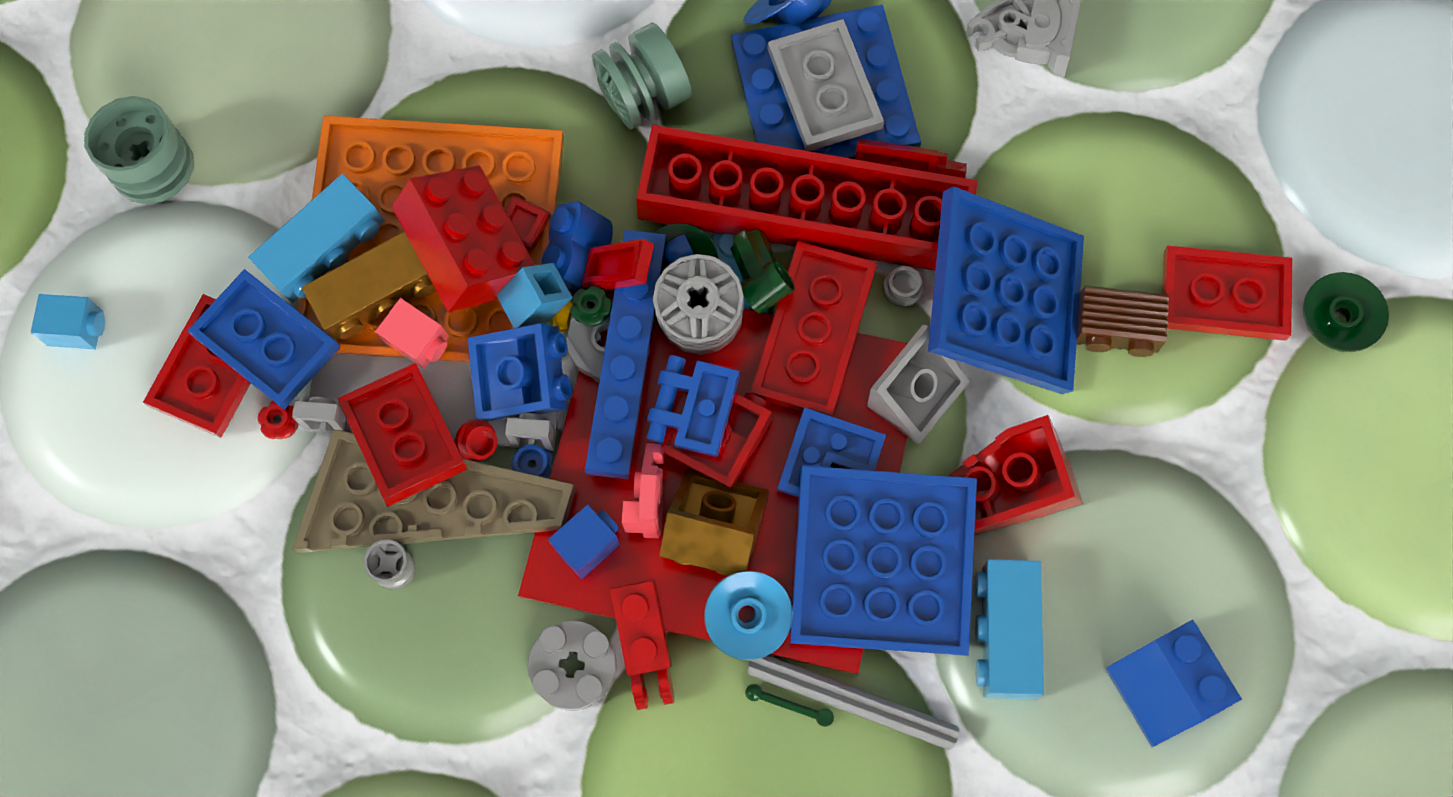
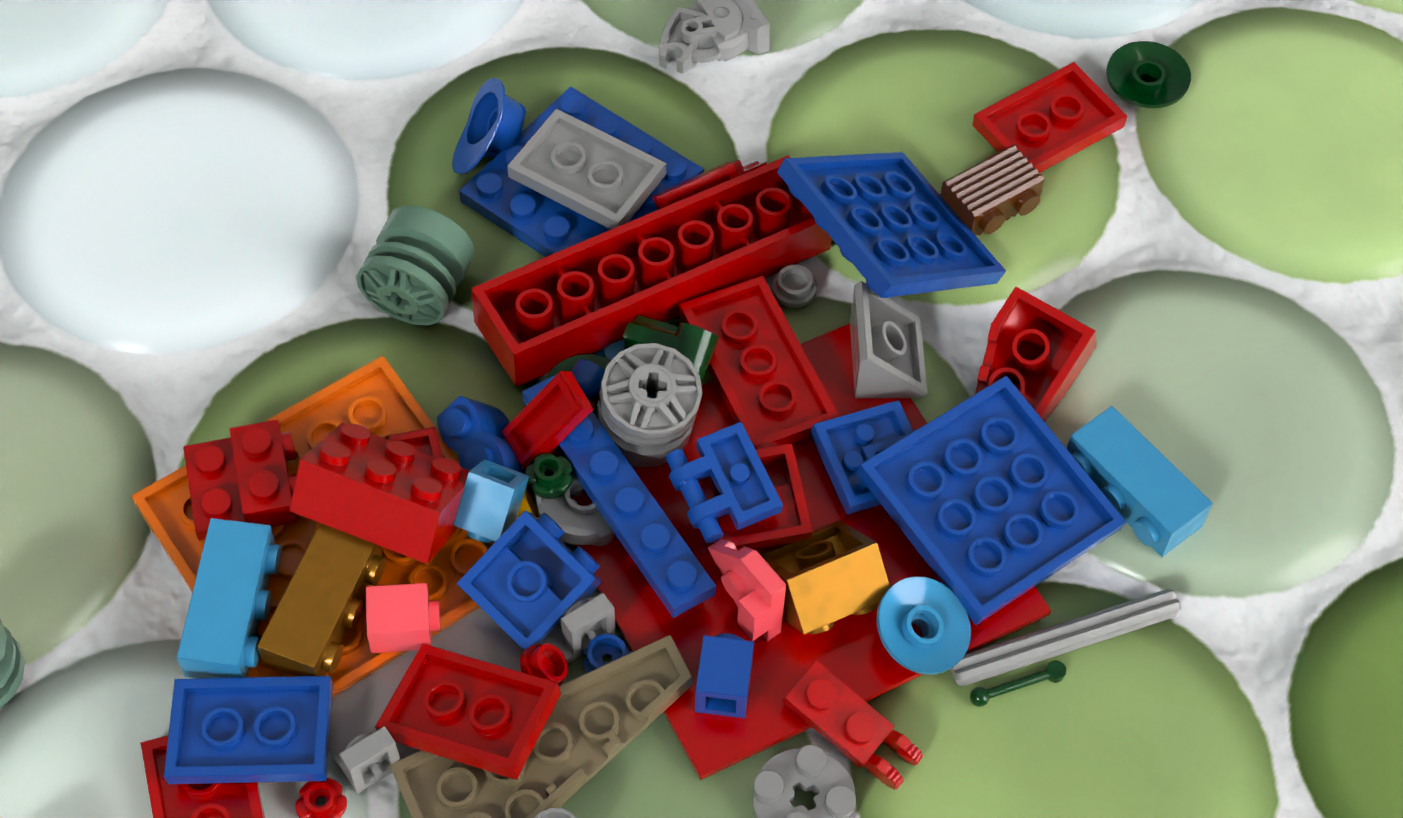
camera: 45 degrees left, 15 degrees down
blue slope [1105,619,1242,747] -> none
none -> red plate [183,419,297,541]

